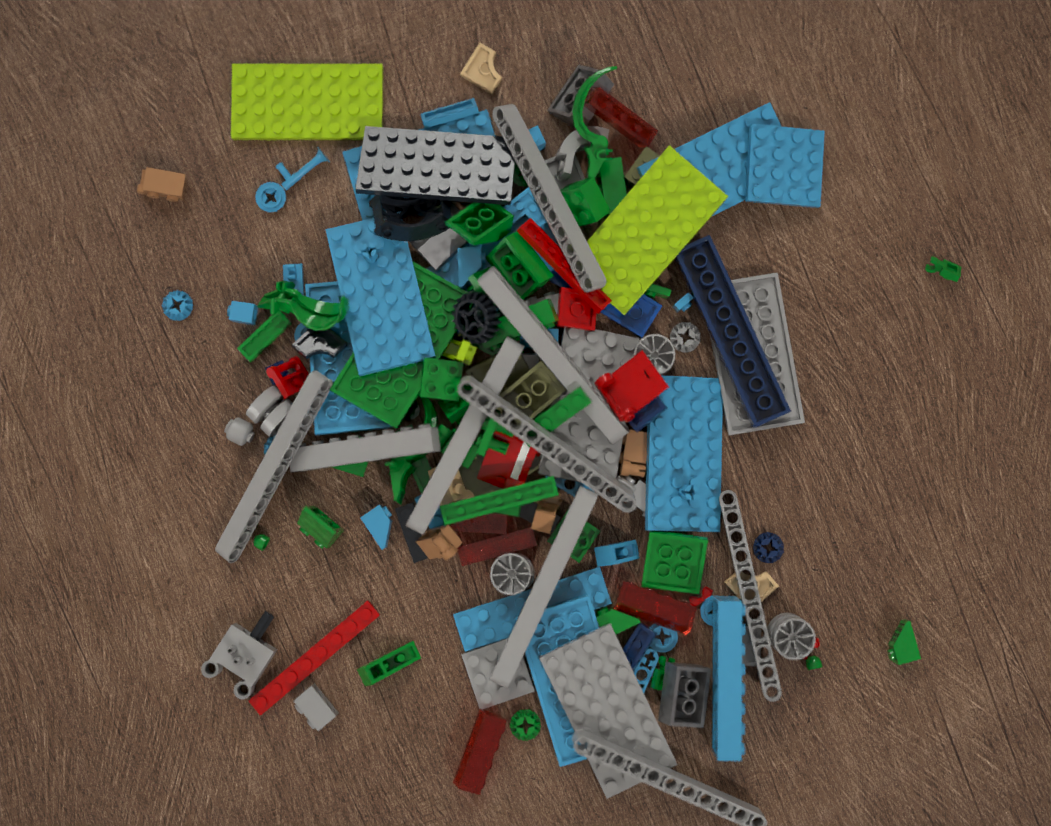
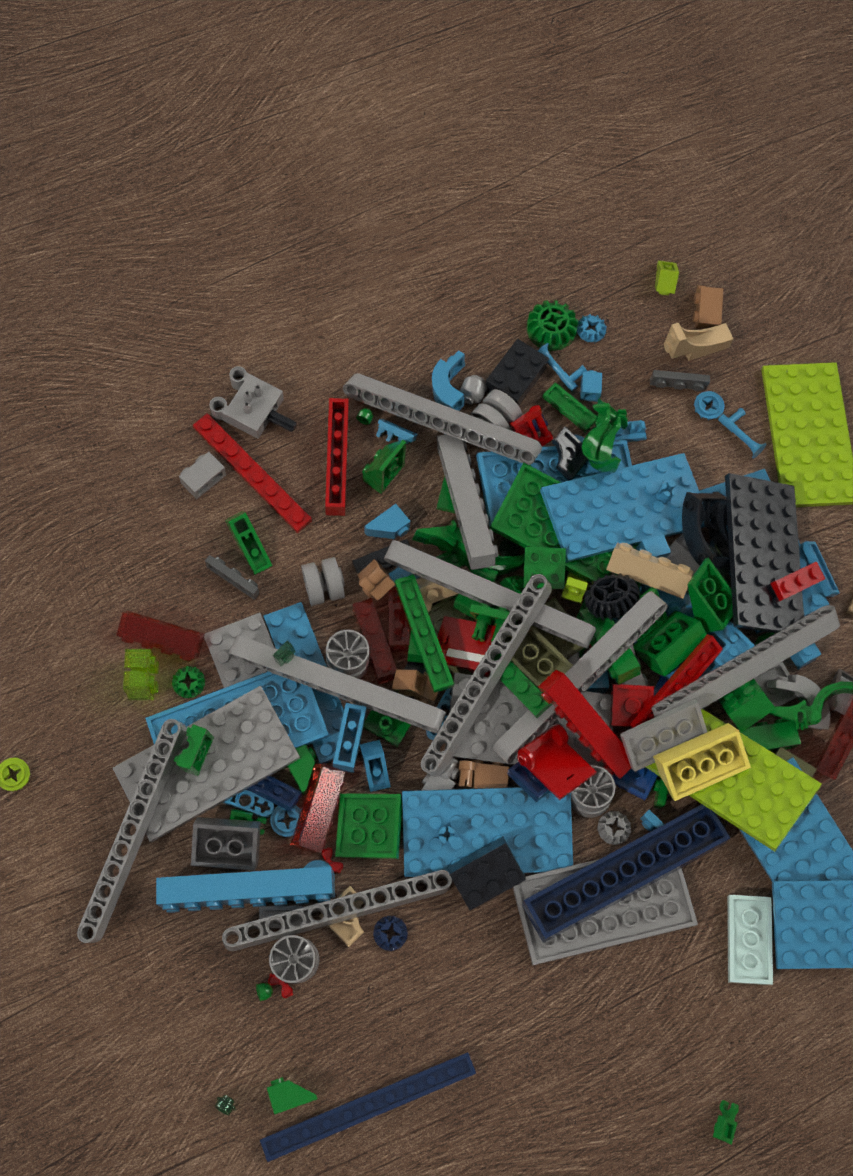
camera: 75 degrees right, 15 degrees down
none -> clear neon green piece [123,649,159,700]
none -> green brick [174,724,214,776]
none -> dark grey plate [205,555,259,600]
none -> clear green plate [214,1095,236,1116]
none -> dark blue plate [260,1052,476,1162]
none -> clear green plate [272,641,295,666]
none -> light grey wheel [301,557,345,606]
none -> red brick [325,398,349,516]
none -> dark azure brick [333,703,366,773]
none -> dark azure plate [376,419,418,444]
none -> dark azure arch [432,350,465,411]
none -> black brick [448,836,526,911]
none -> black brick [485,338,549,406]
none -> green gear [526,300,578,351]
none -> dark azure piece [538,343,587,392]
none -> red brick [538,670,631,779]
none -> tan brick [606,542,694,598]
none -> light grey plate [620,699,707,772]
none -> dark azure brick [636,534,671,558]
none -> dark grey plate [650,370,710,391]
none -> light yellow slope [653,723,751,801]
none -> lime slope [655,260,679,295]
none -> tan arch [664,323,733,361]
none -> light aqua plate [727,895,773,985]
none -> red plate [770,561,825,601]

